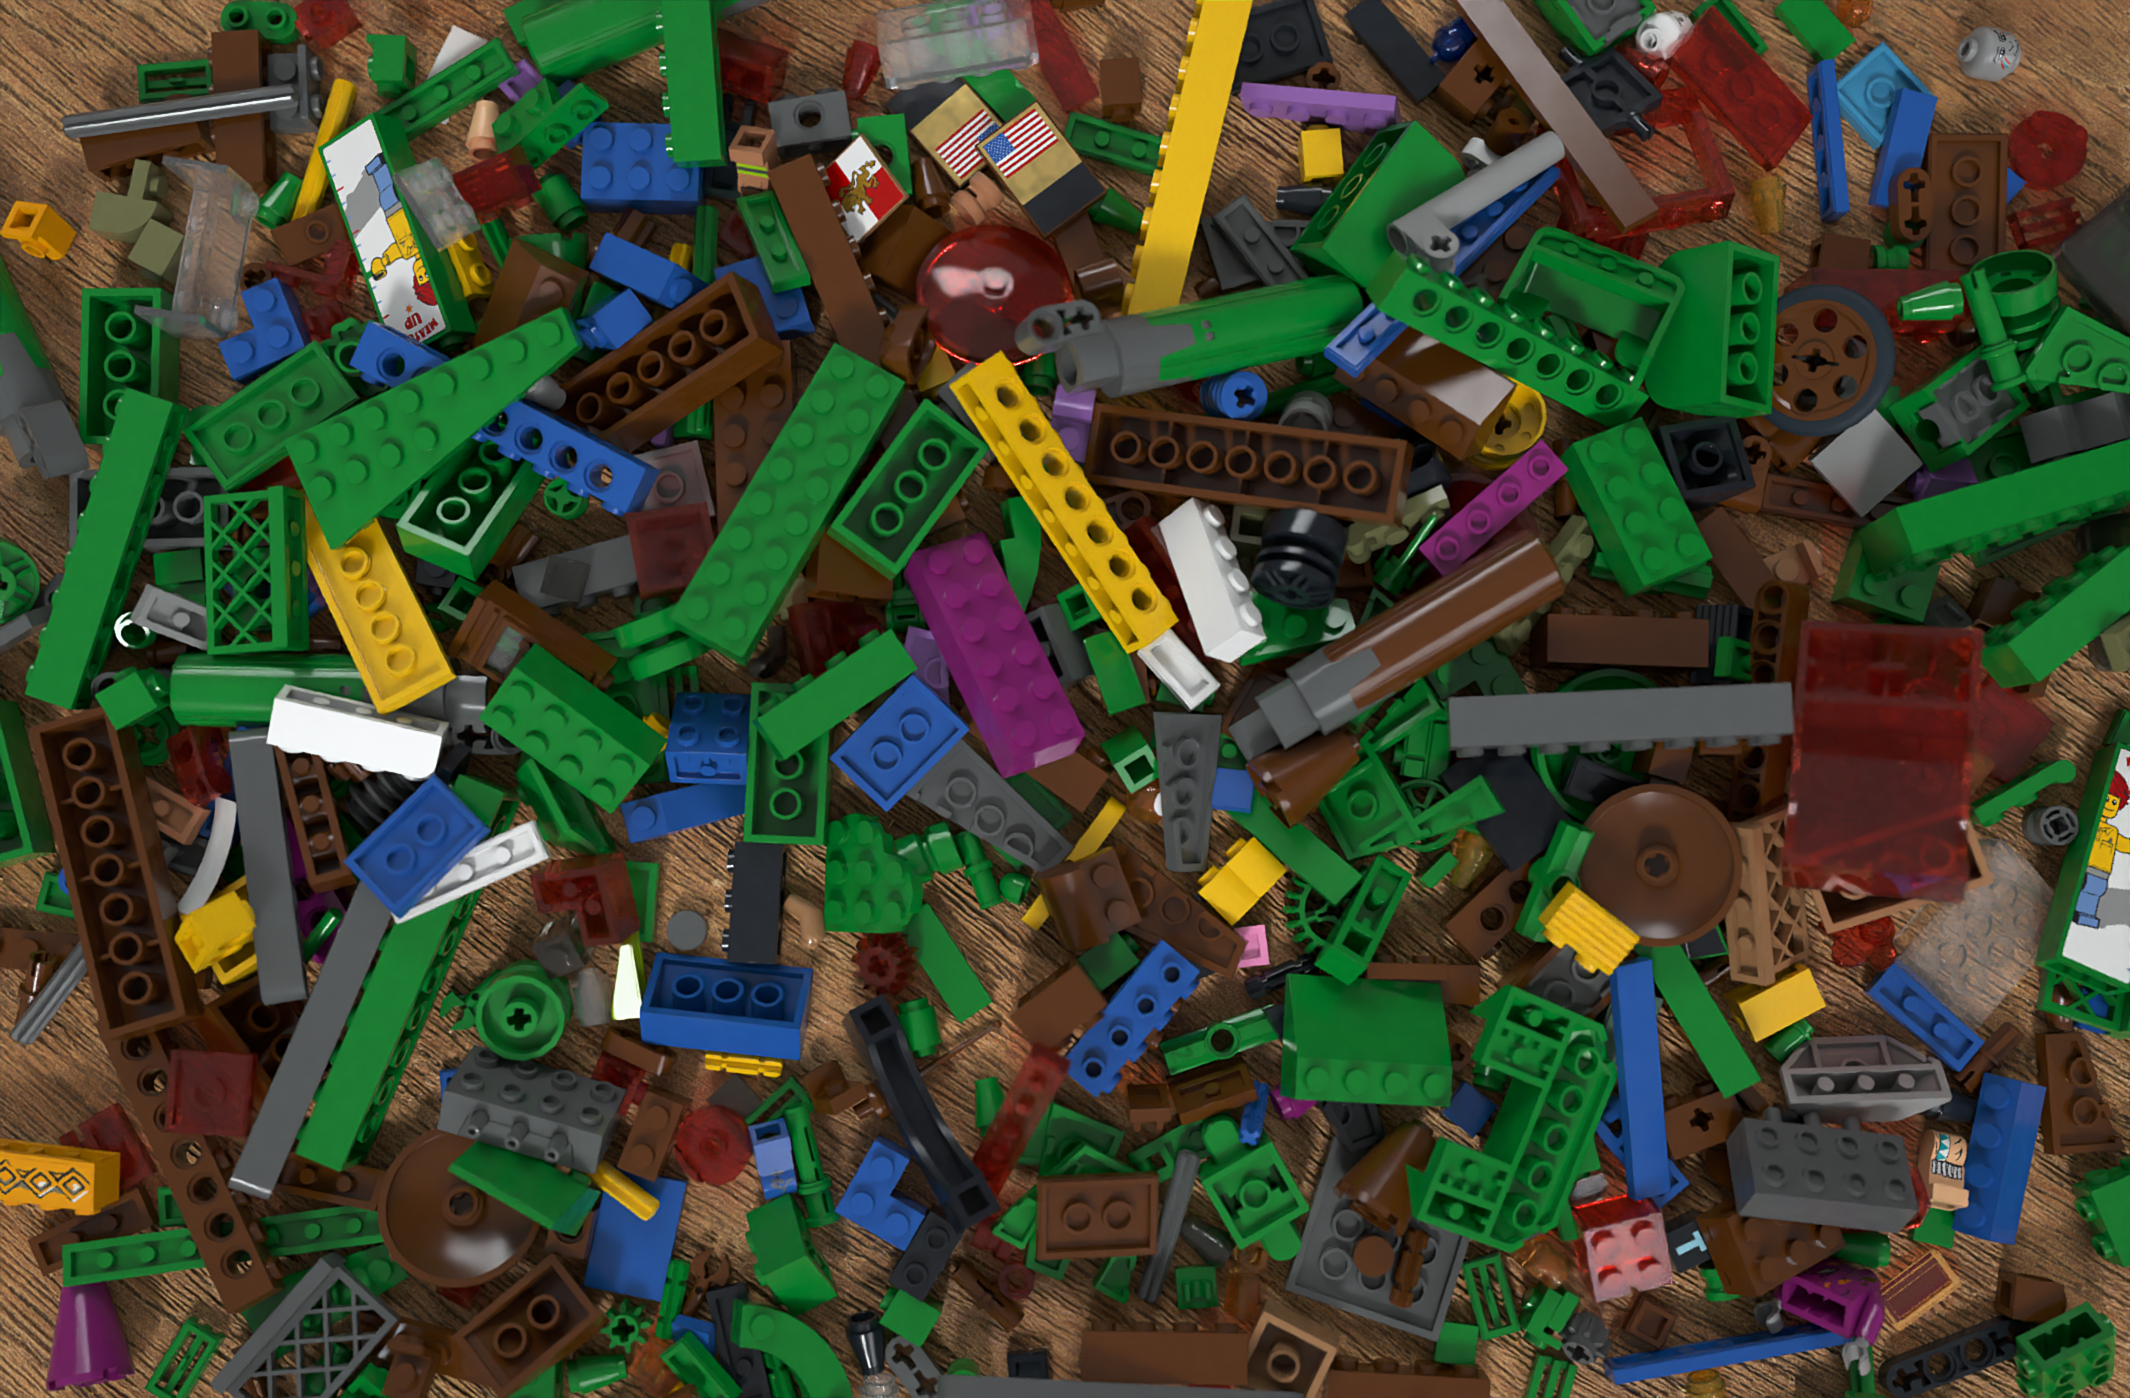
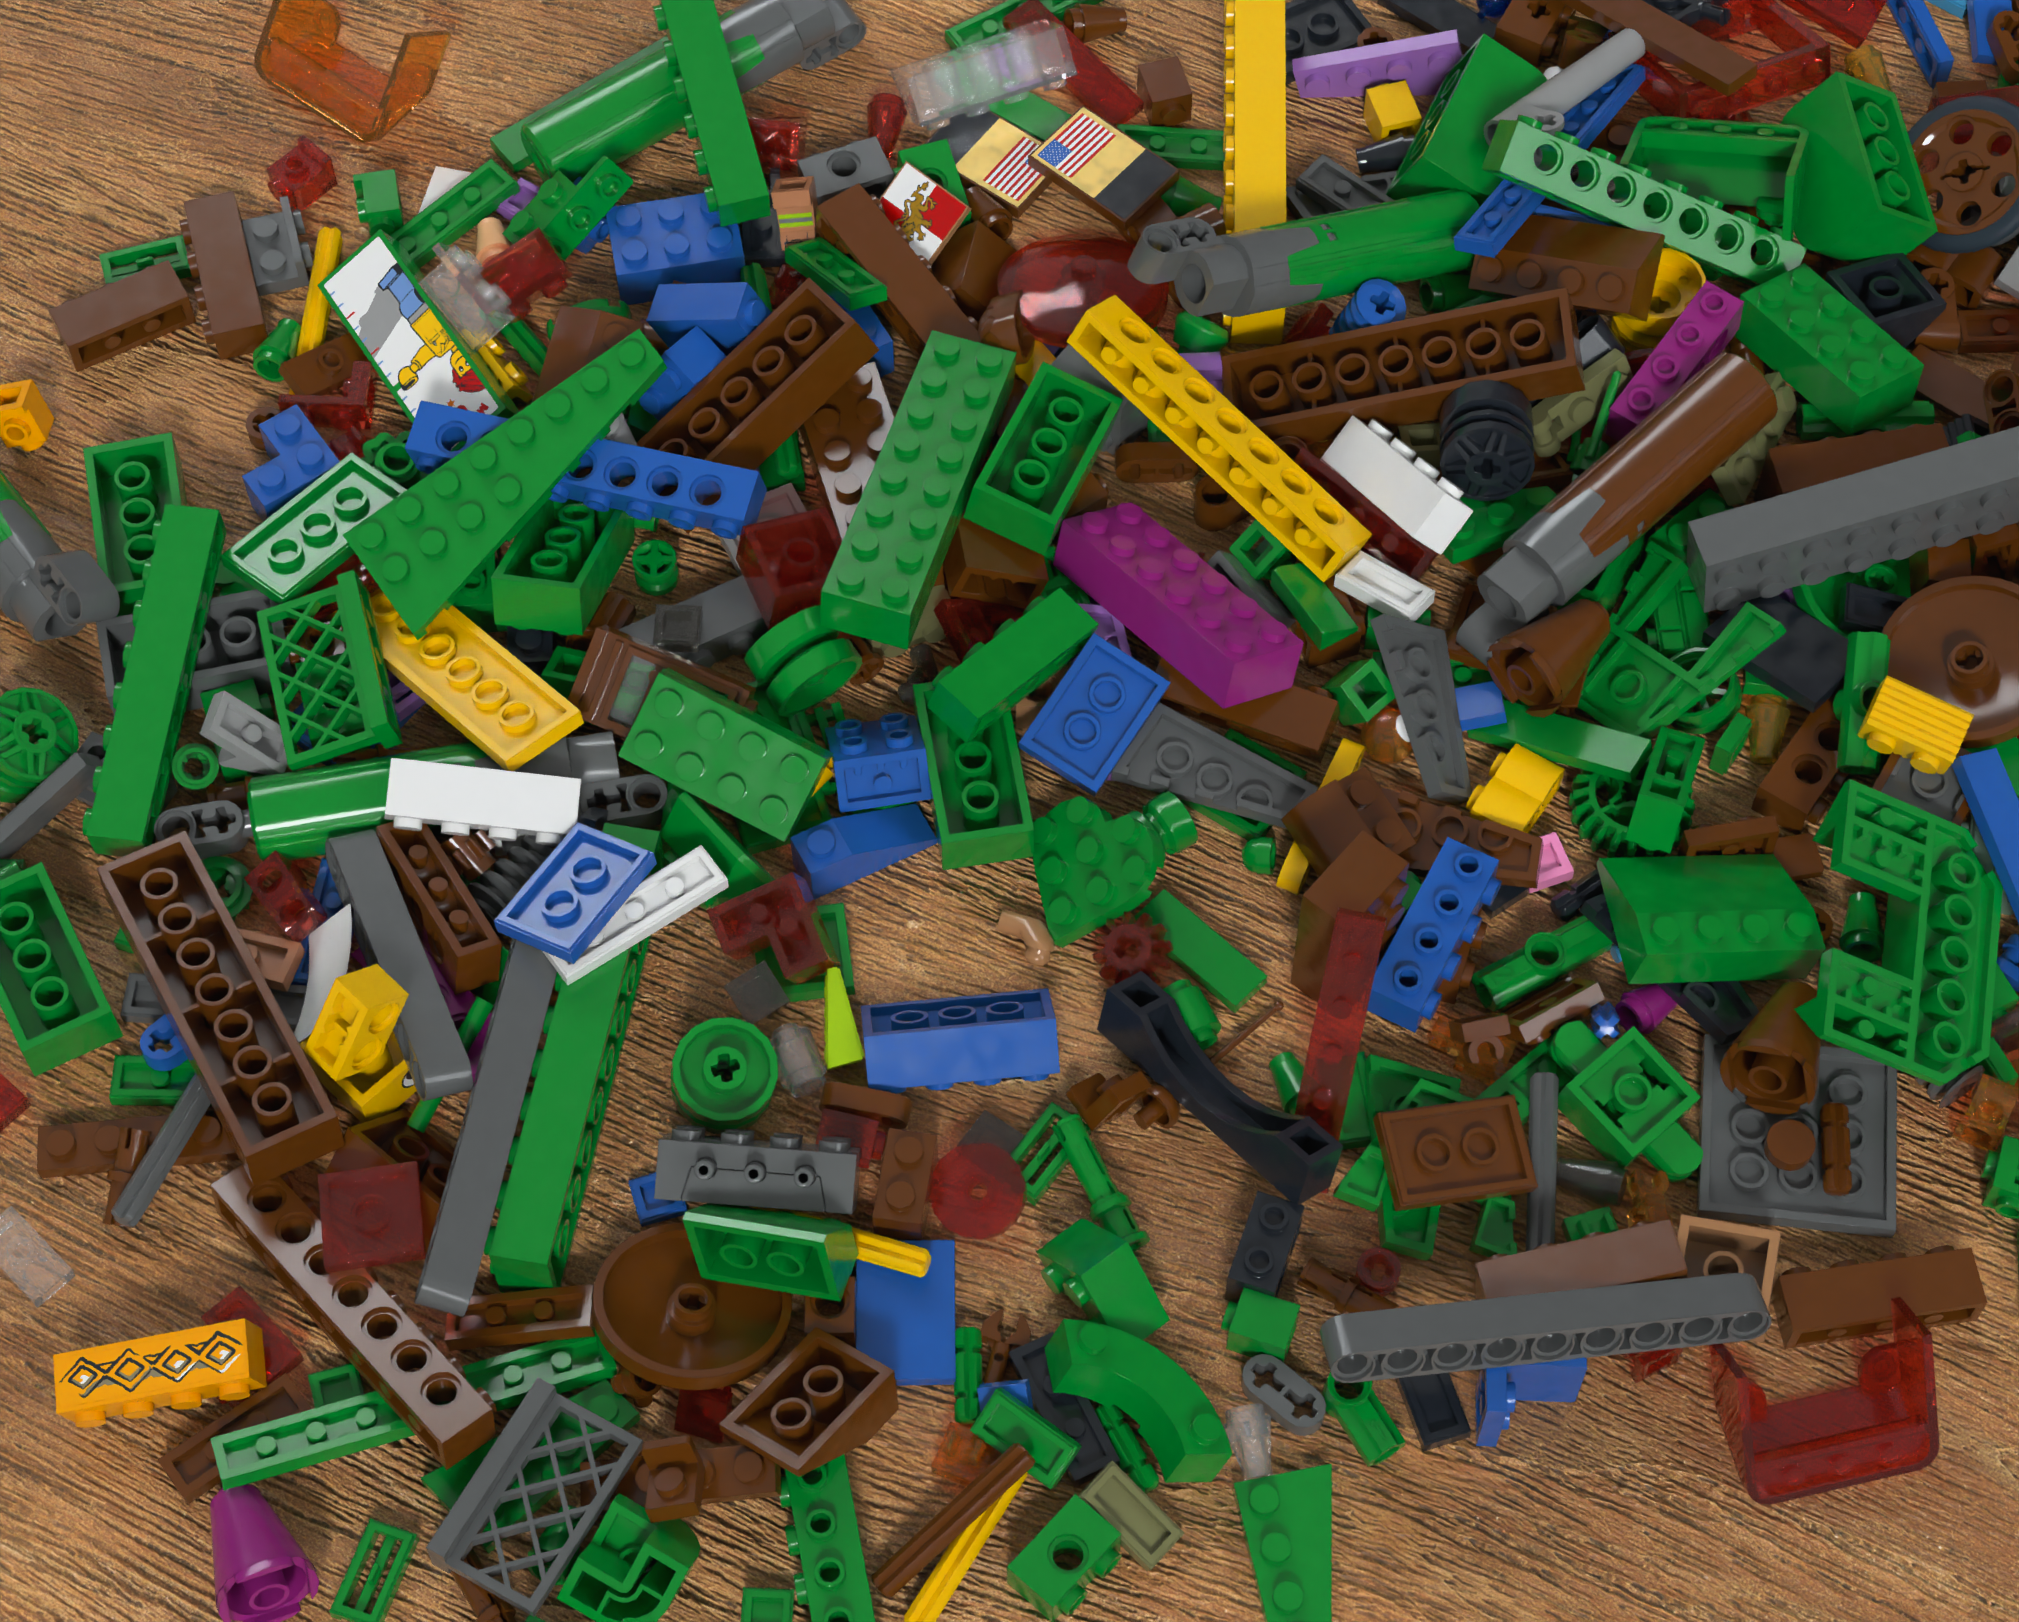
camera: 10 degrees left, 25 degrees down
dark grey axle [62,84,300,139] -> none
olive brick [88,159,174,244] -> none
green brick [95,666,170,730] -> none
olive brick [127,218,200,287] -> none
clear windscreen [134,155,259,340] -> none
green plate [220,0,302,45] -> none
green bar [440,968,501,1030] -> none
green brick [532,172,588,234] -> none
green cone [567,1353,628,1396] -> none
green gear [601,1298,654,1353] -> none
dark grey tile [667,910,708,950] -> none
yellow axle [705,1050,784,1078] -> none
black brick [722,842,788,964] -> none
blue leg [748,1118,797,1200] -> none
blue brick [835,1134,928,1252] -> none
black cone [845,1310,886,1376] -> none
nougat wheel [950,171,1004,227] -> none
green pin [953,830,1004,911] -> none
clear red wheel [969,1213,1015,1264] -> none
green slope [992,496,1041,613] -> none
green tile [1432,1319,1479,1365] -> none
green tile [1461,1250,1521,1341] -> none

